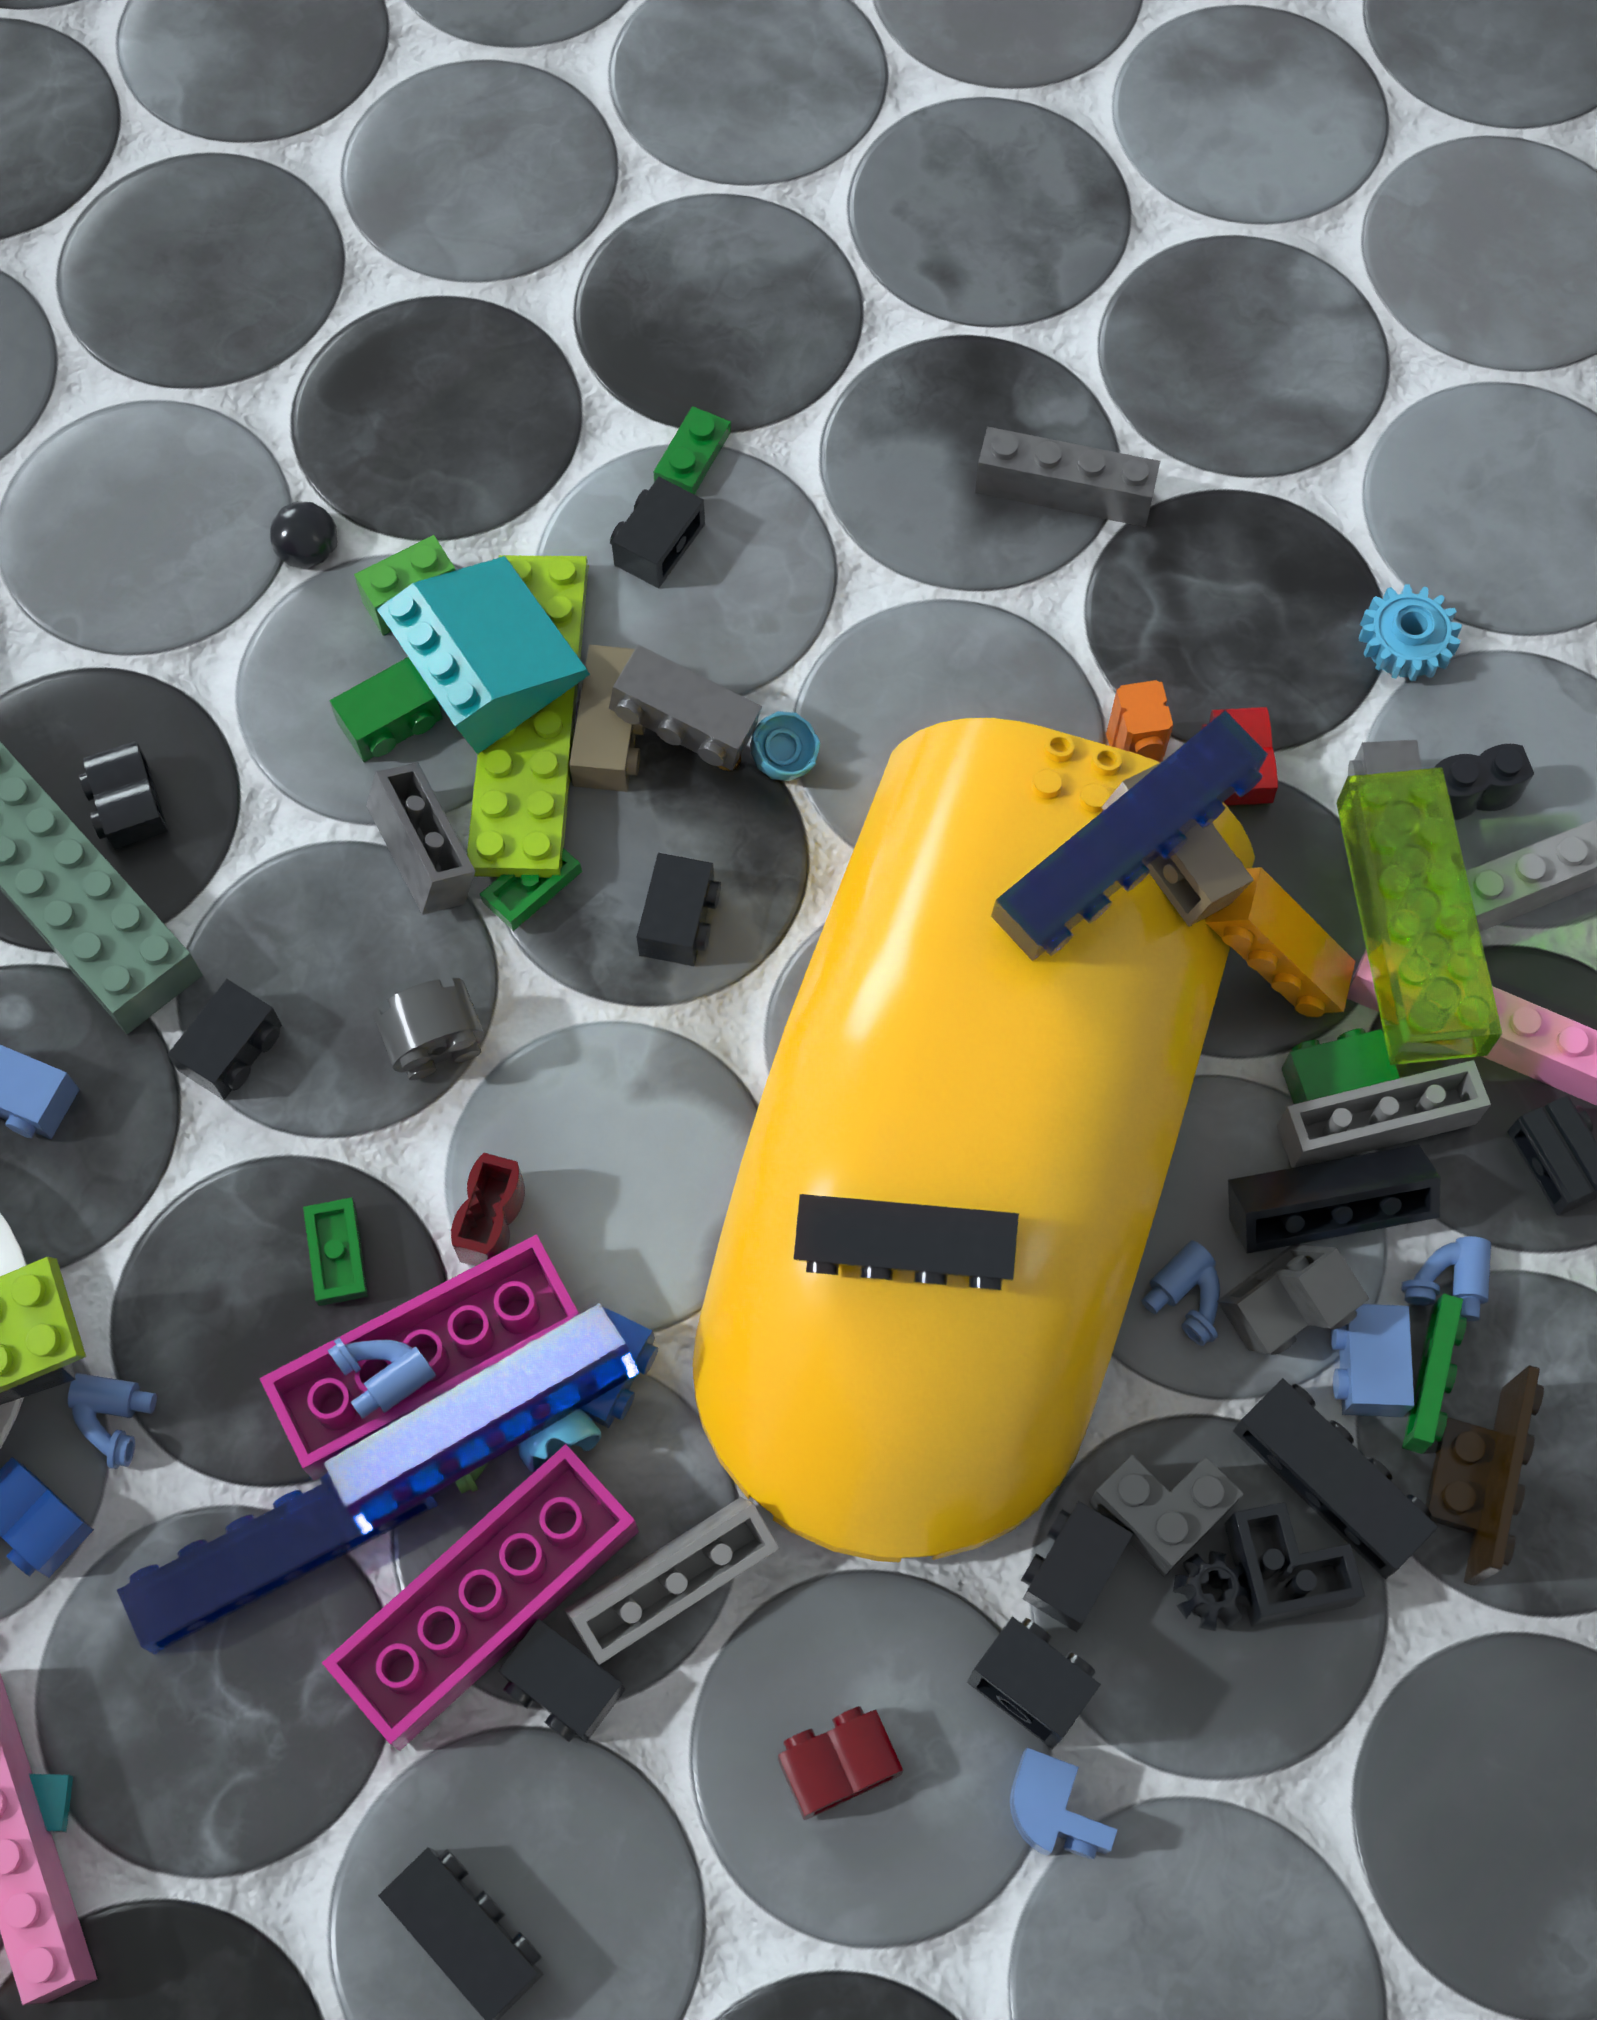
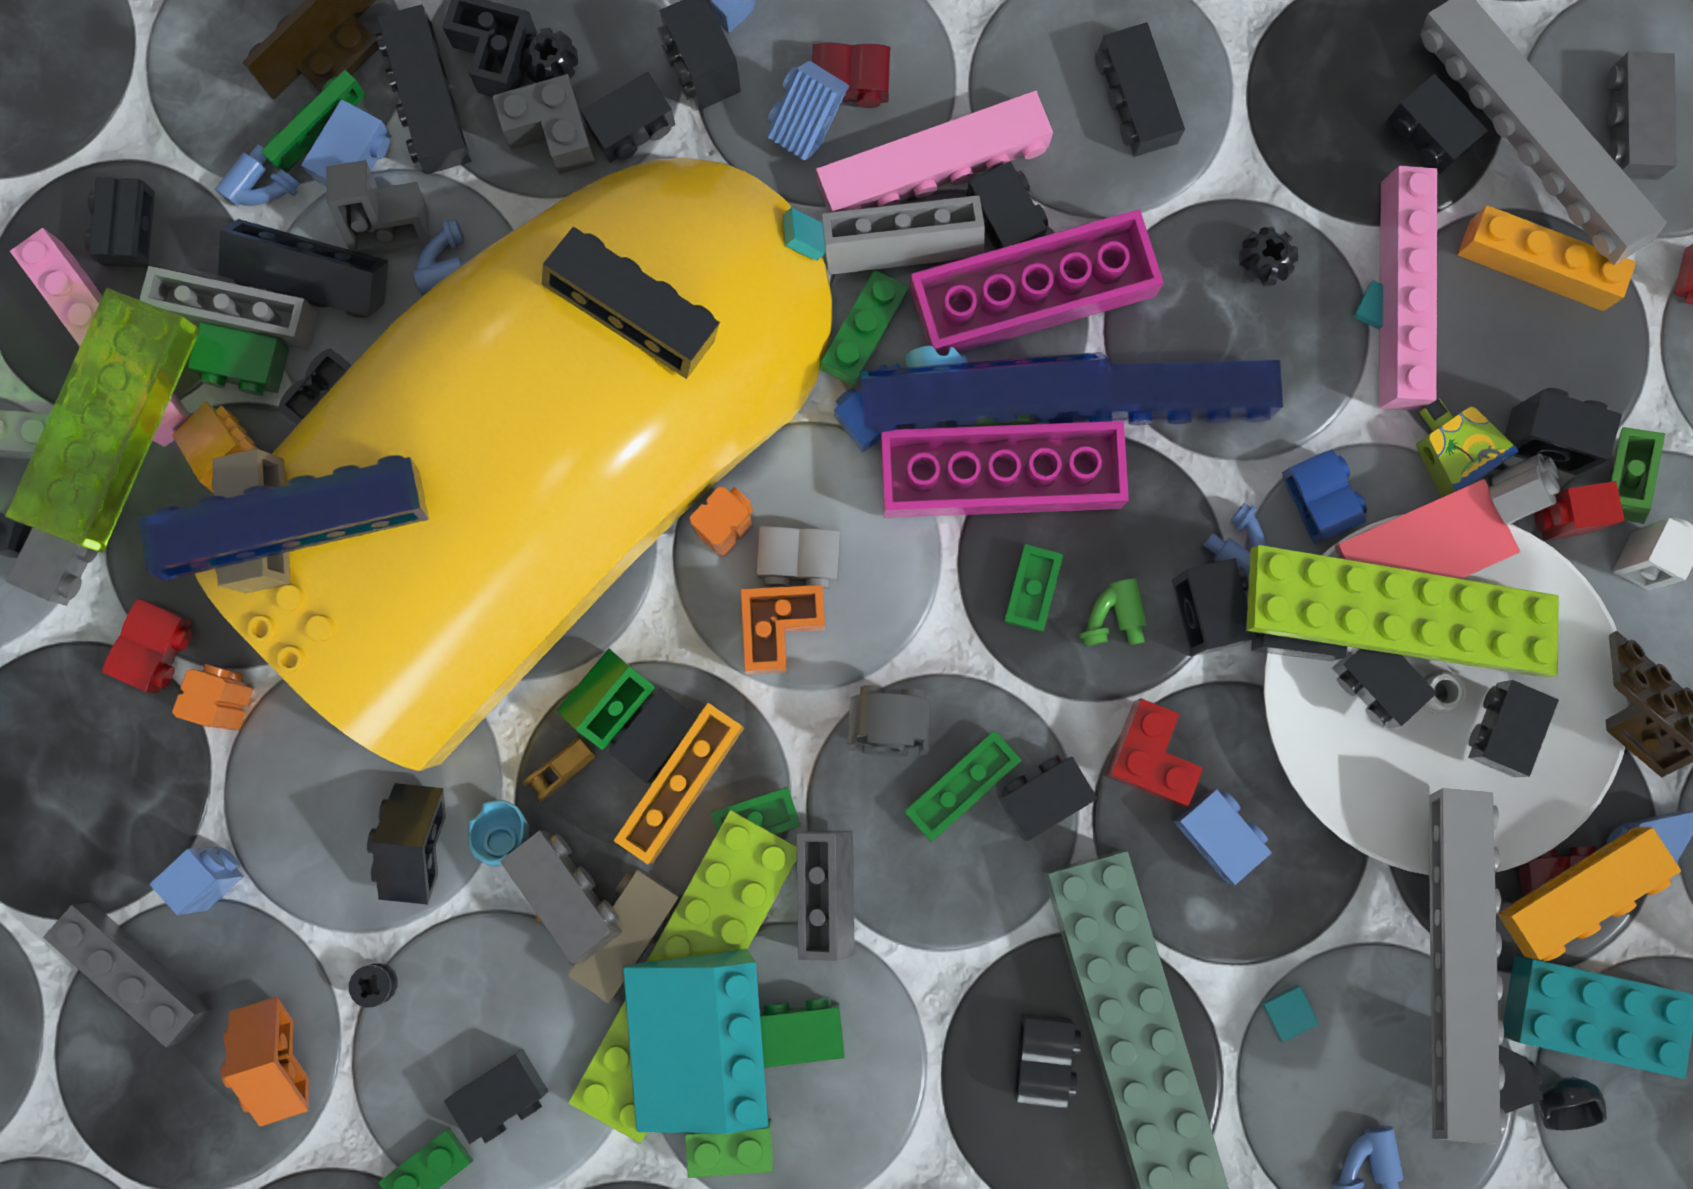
camera: 155 degrees left, 15 degrees up
medium blue plant [327,1338,436,1419] -> none
dark red brick [451,1153,525,1266] -> none
none -> medium blue brick [149,847,244,915]
none -> orange brick [220,996,309,1127]
none -> black brick [278,348,352,425]
none -> black wheel [349,963,398,1008]
none -> black brick [367,783,446,905]
none -> pearl gold bar [523,736,596,803]
none -> green brick [556,648,655,750]
none -> light orange brick [614,703,744,864]
none -> orange brick [689,486,754,557]
none -> orange brick [741,585,825,675]
none -> light grey brick [756,527,841,589]
none -> medium blue brick [767,60,849,160]
none -> teal tile [783,207,826,261]
none -> bright pink brick [816,91,1053,213]
none -> green plate [819,269,909,387]
none -> green plate [904,730,1022,842]
none -> bright green plant [1079,578,1147,647]
none -> red brick [1104,698,1203,806]
none -> black brick [1172,558,1256,657]
none -> black piece [1239,227,1298,286]

